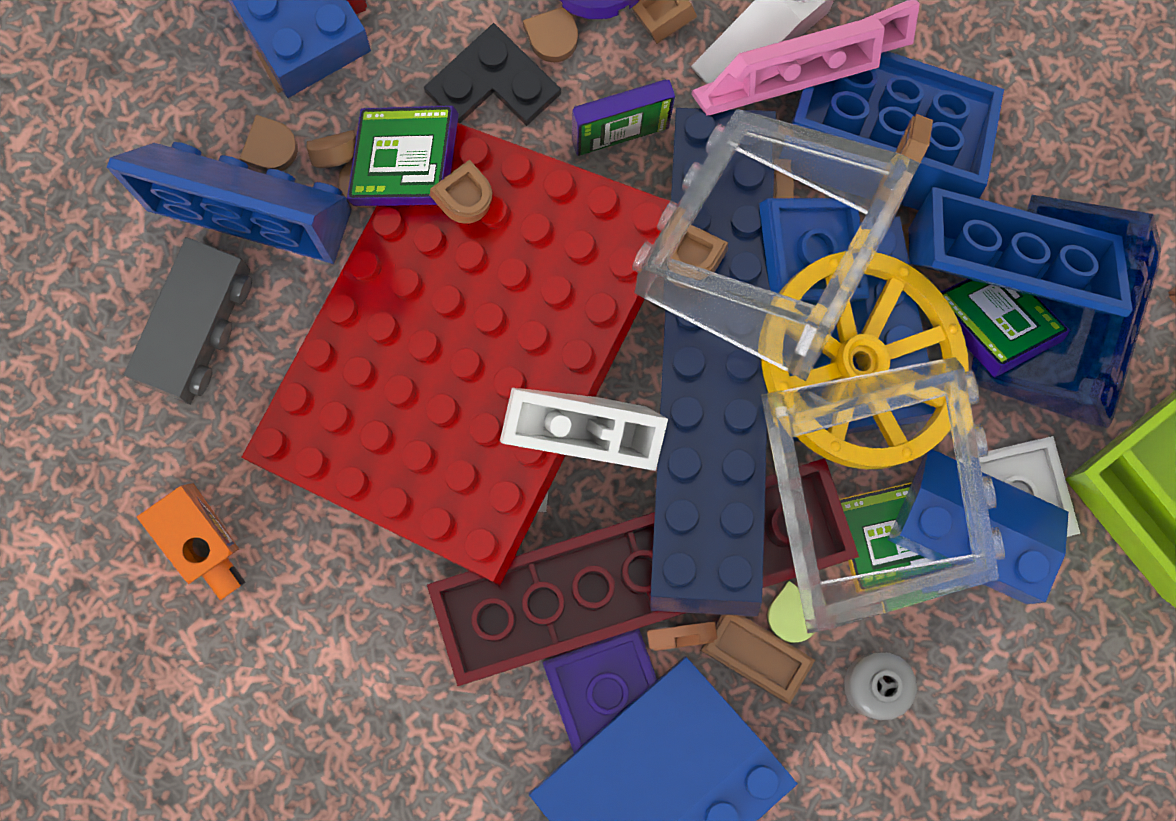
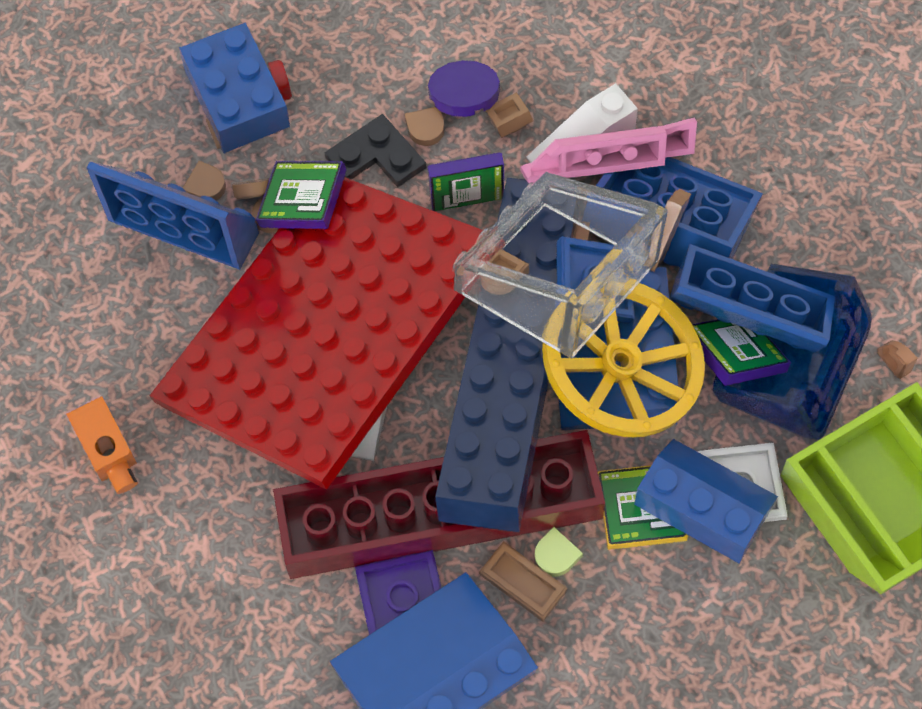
camera: 15 degrees right, 15 degrees down
dark grey brick [123,237,252,405] -> none
medium nougat tile [429,160,492,224] -> none
white slope [500,387,668,471] -> none
nougat tile [647,621,717,651] -> none
clear windscreen [761,357,1005,634] -> none
light grey head [844,652,917,720] -> none

